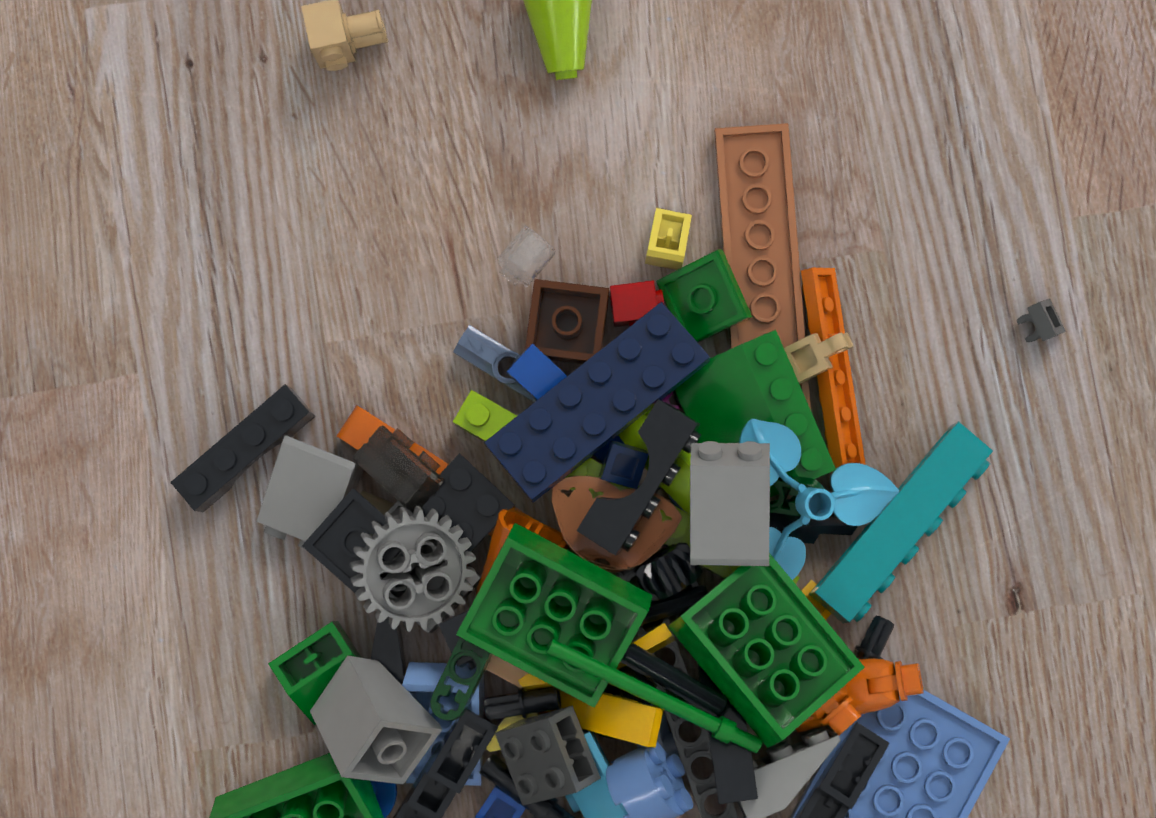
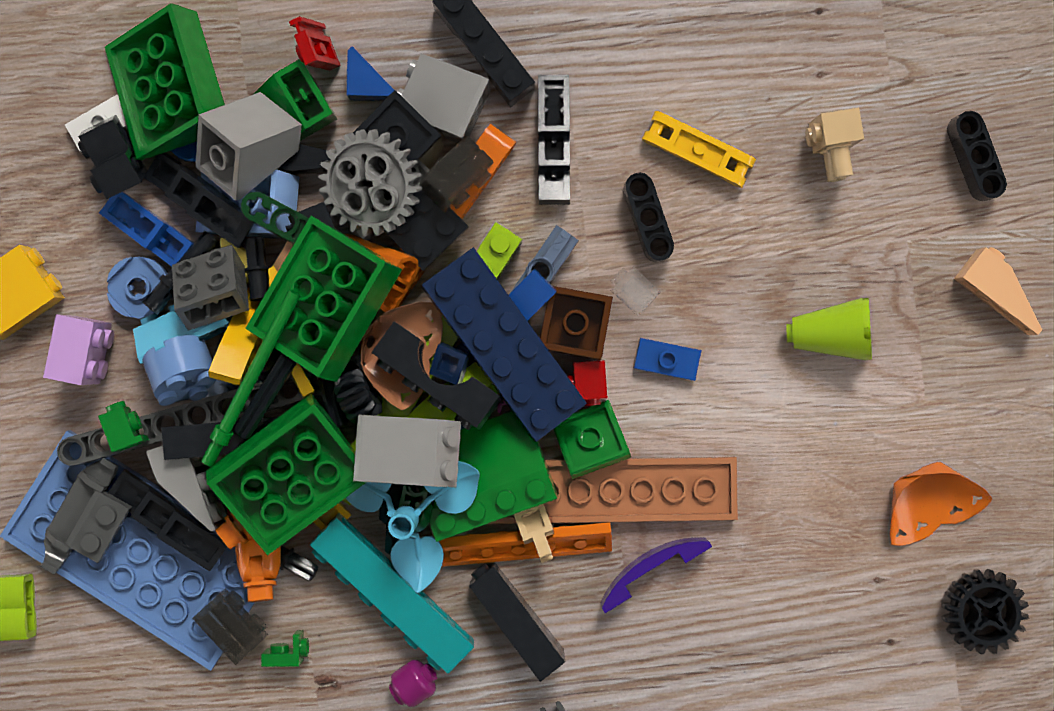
camera: 85 degrees right, 5 degrees up
light yellow slope [645,208,692,270] -> none
none -> clear smoke brick [192,588,268,665]
none -> green bracket [261,630,309,667]
none -> red plate [289,16,341,71]
none -> blue slope [347,46,394,101]
none -> magenta head [389,660,437,707]
none -> black slope [469,562,566,682]
none -> slope [538,74,570,205]
none -> dark purple slope [600,537,712,613]
none -> black beam [623,172,674,262]
none -> blue plate [634,338,702,381]
none -> yellow plate [642,111,756,188]

